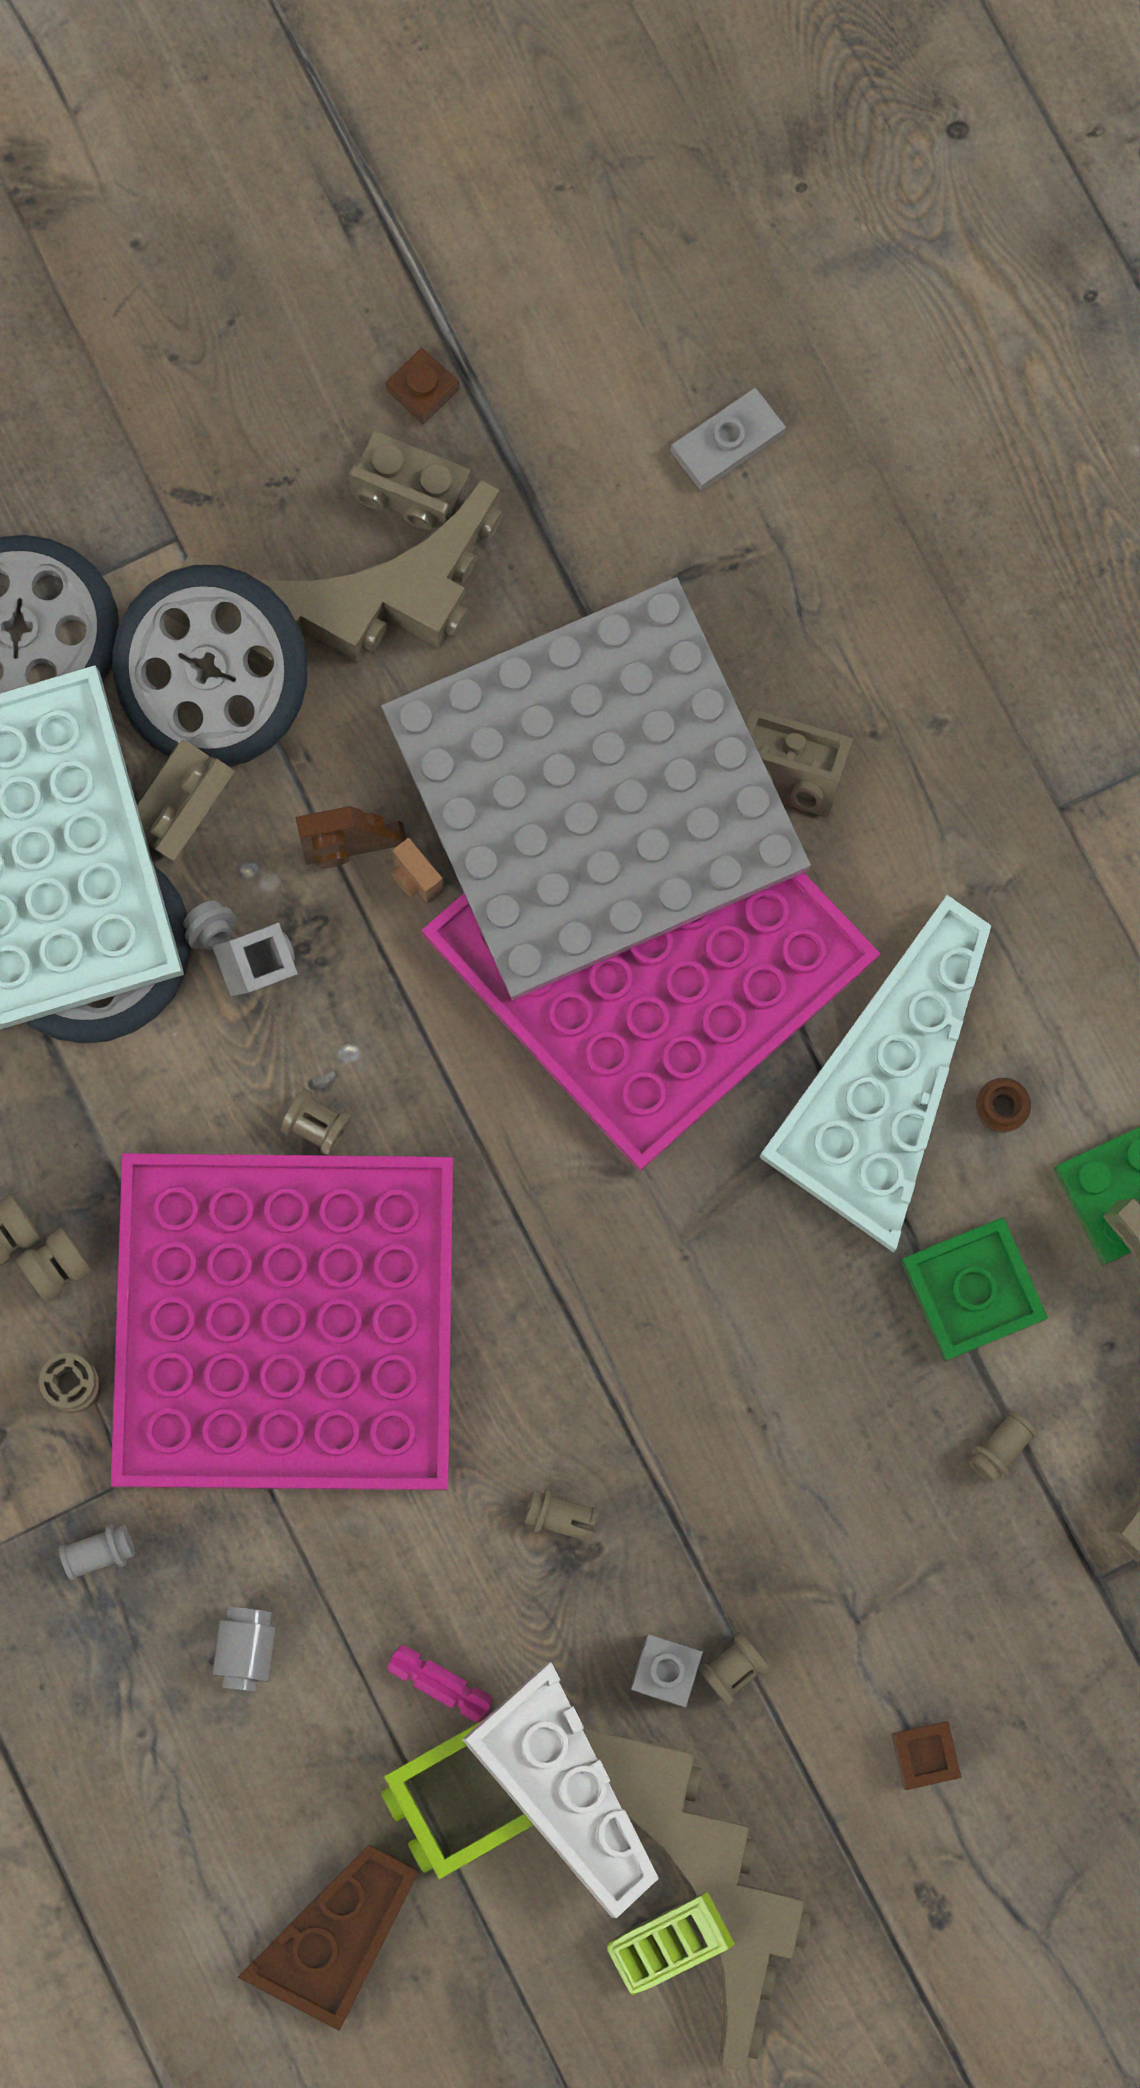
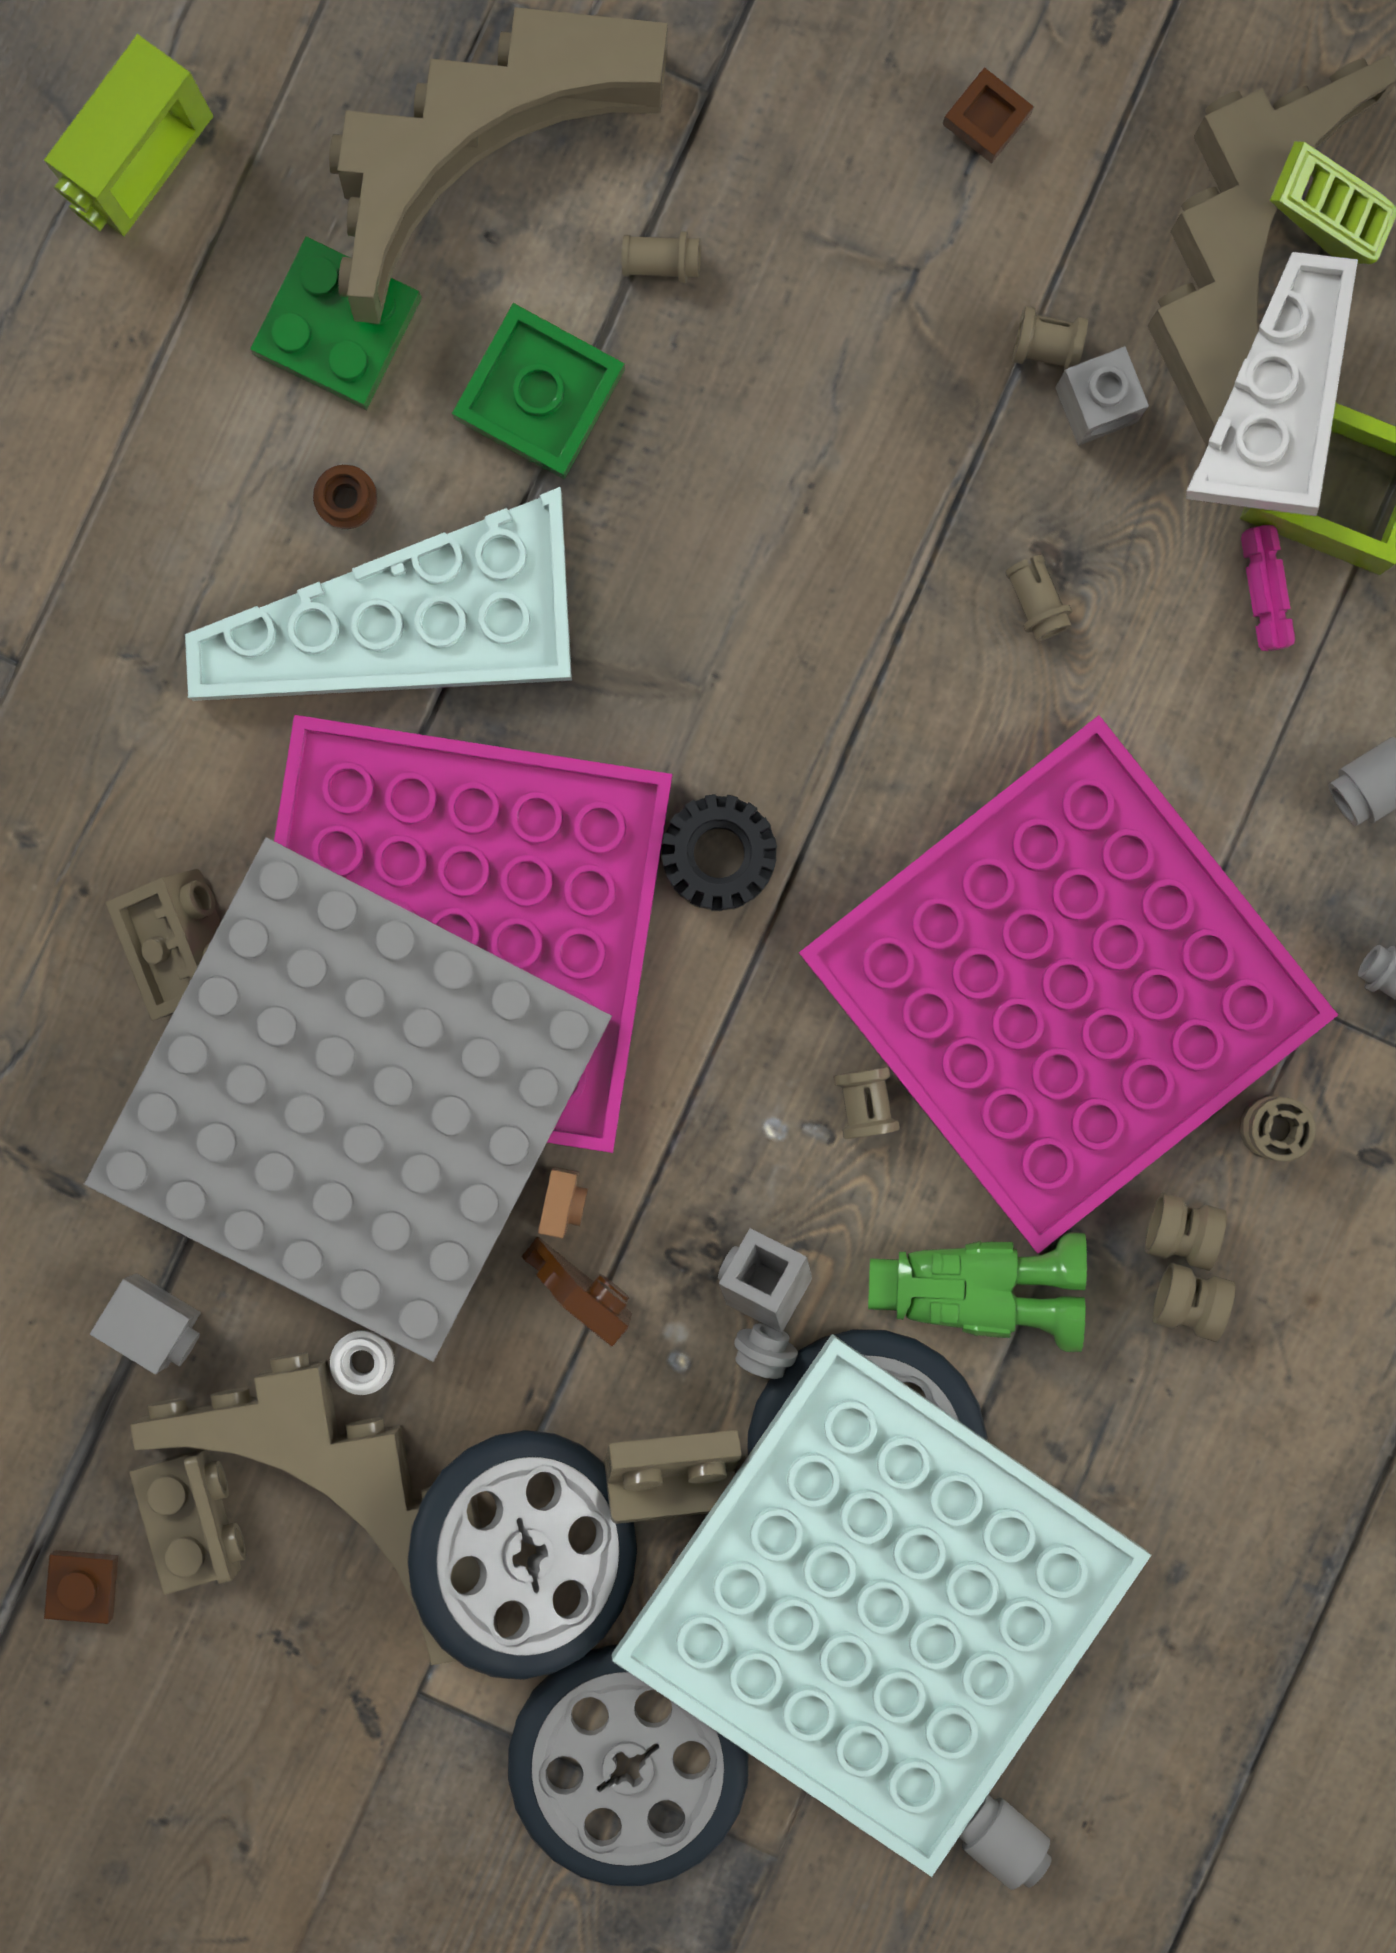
camera: 120 degrees left, 10 degrees up
none -> light grey brick [90,1273,201,1375]
none -> white plate [330,1330,394,1395]
none -> black tyre [662,794,777,911]
none -> bright green piece [868,1232,1087,1352]

